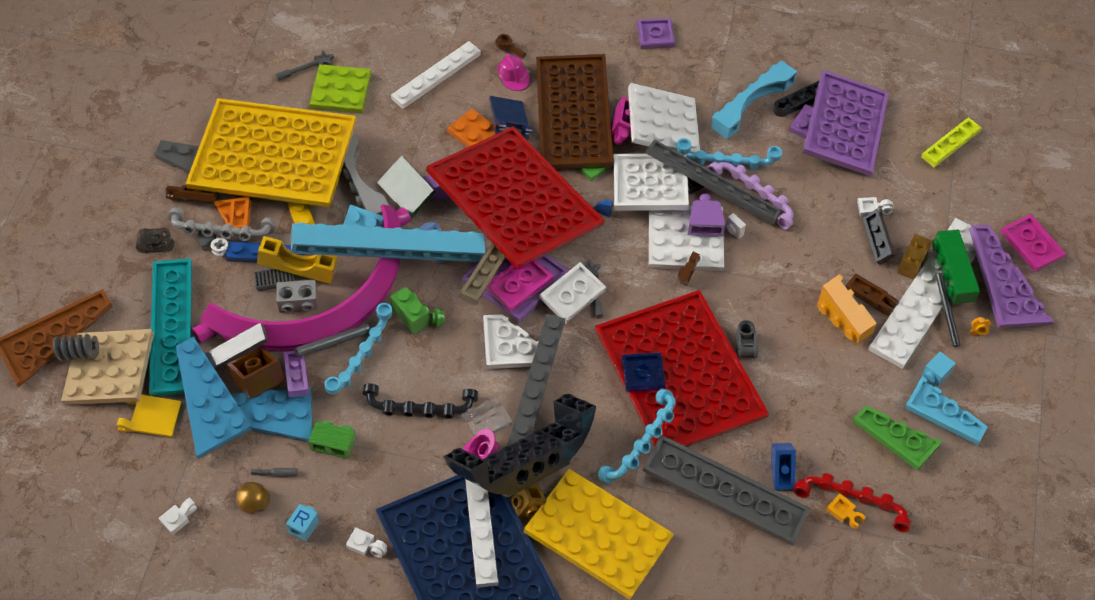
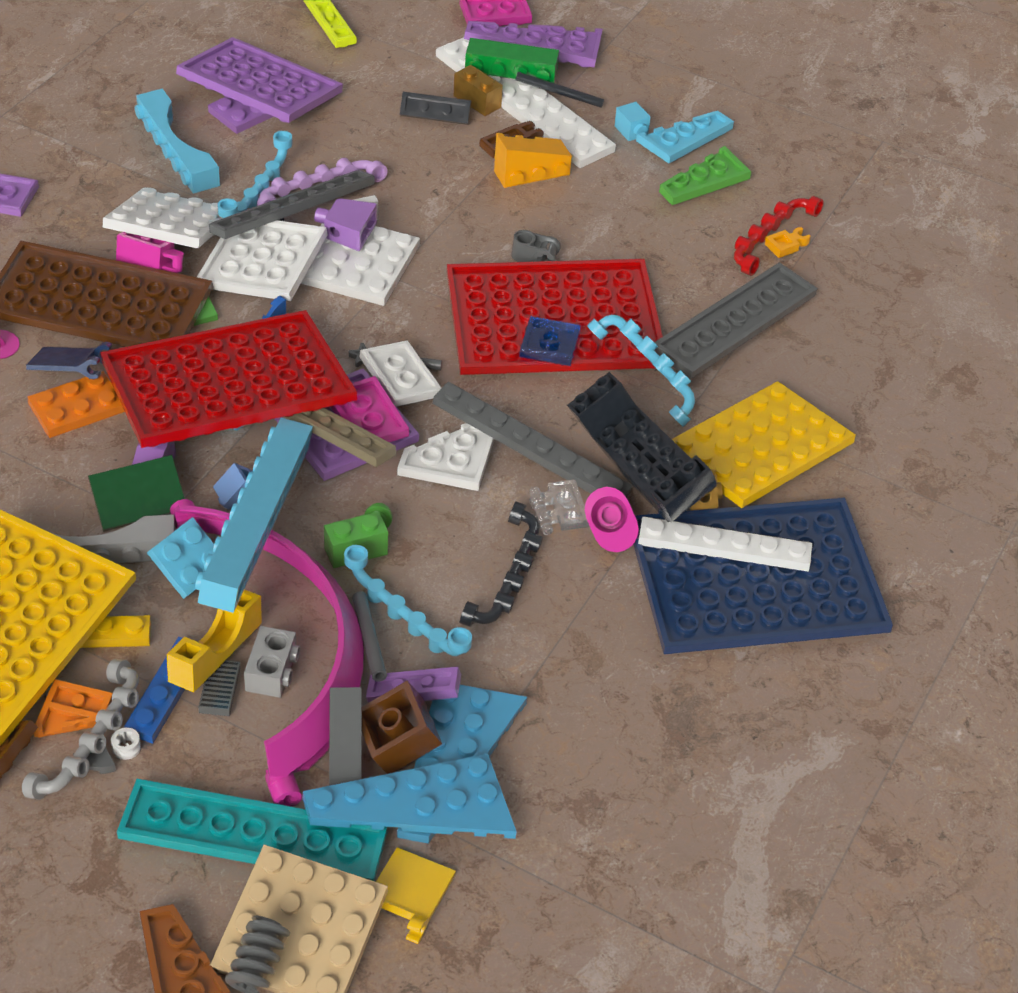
camera: 75 degrees left, 10 degrees down
clear smoke piece [136,228,175,253] -> none
white plate [159,498,197,535] -> none
pearl gold hair [236,482,270,514] -> none
dark grey piece [251,468,298,476] -> none
medium azure brick [286,504,320,542] -> none
bright green brick [308,421,356,459] -> none
white plate [346,527,387,558] -> none
reddish brown plate [678,251,700,286] -> none
blue slope [771,443,796,490] -> none
black beam [773,81,819,117] -> none
white plate [857,197,894,217] -> none
light orange plate [970,317,991,336] -> none

